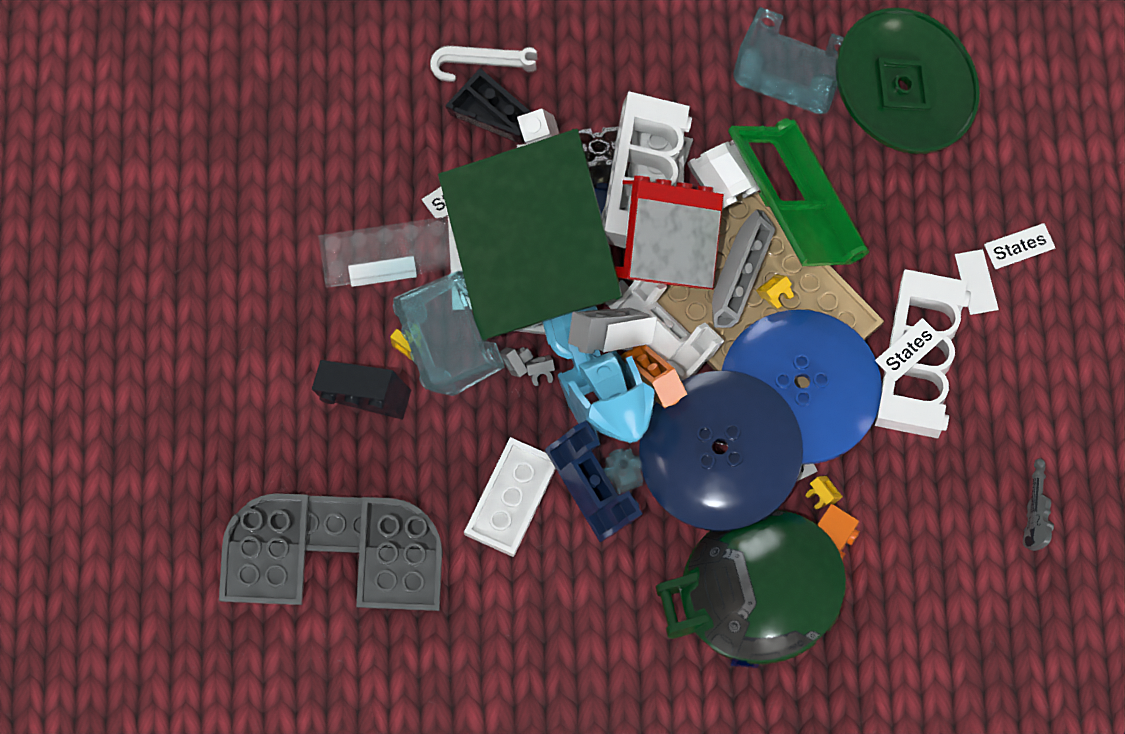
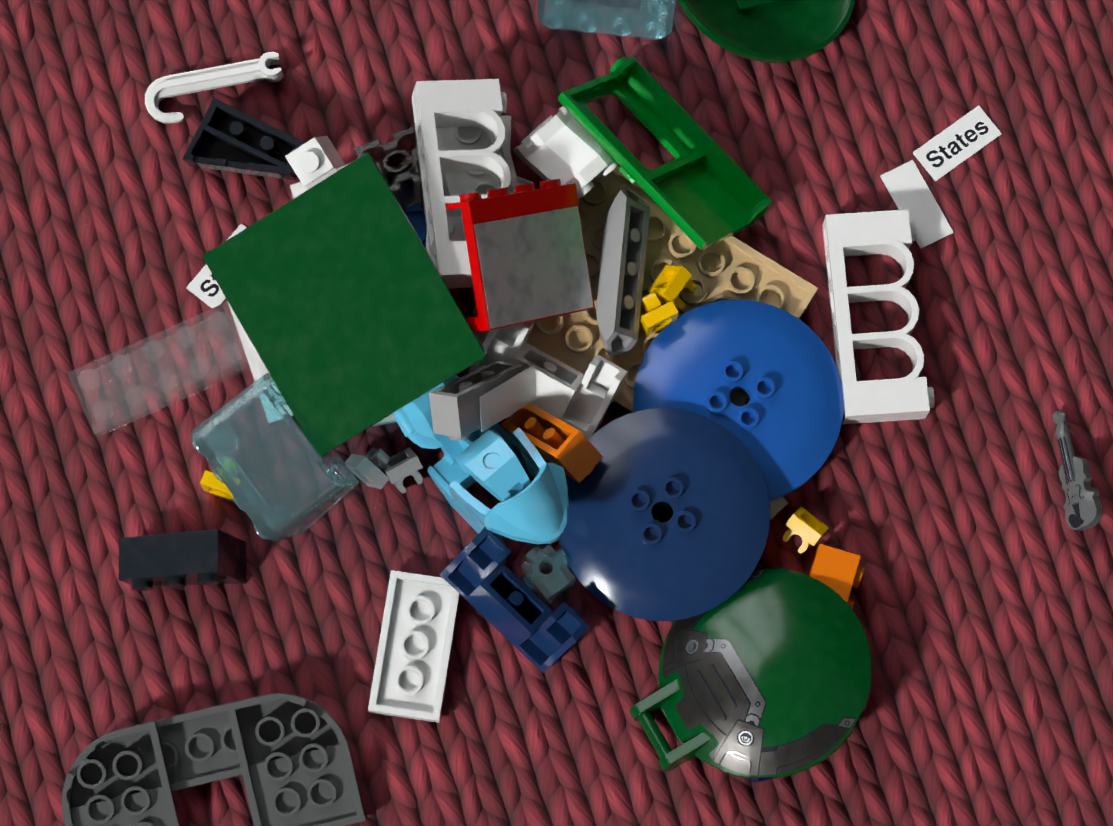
camera: 20 degrees left, 5 degrees up
white sticker [348,256,417,287] -> none
white sticker [875,318,943,381] -> none
none -> yellow tile [640,292,679,337]

